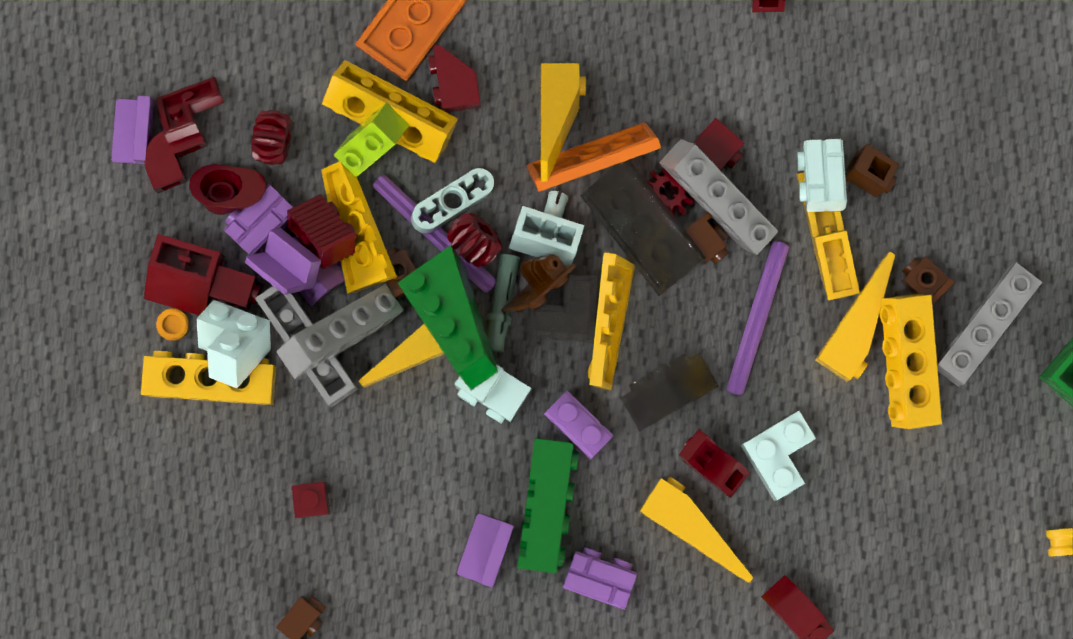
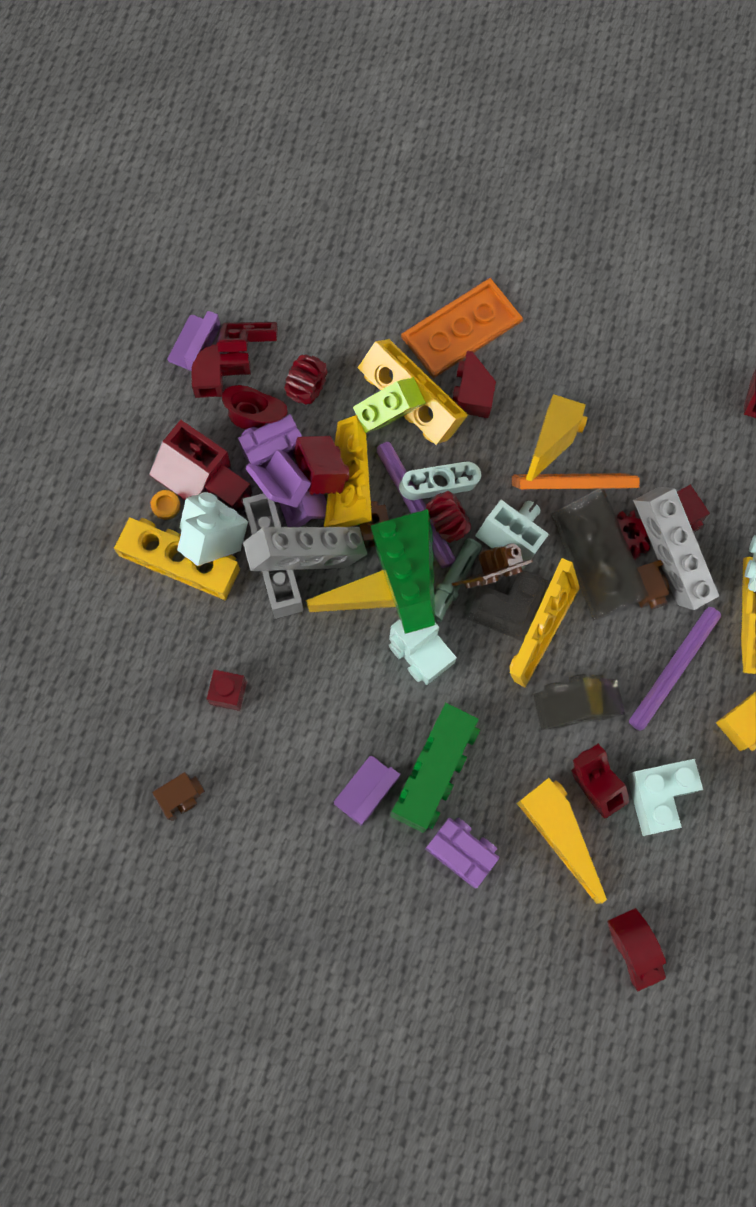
camera: 15 degrees right, 10 degrees down
medium lavender brick [544,391,614,460] -> none

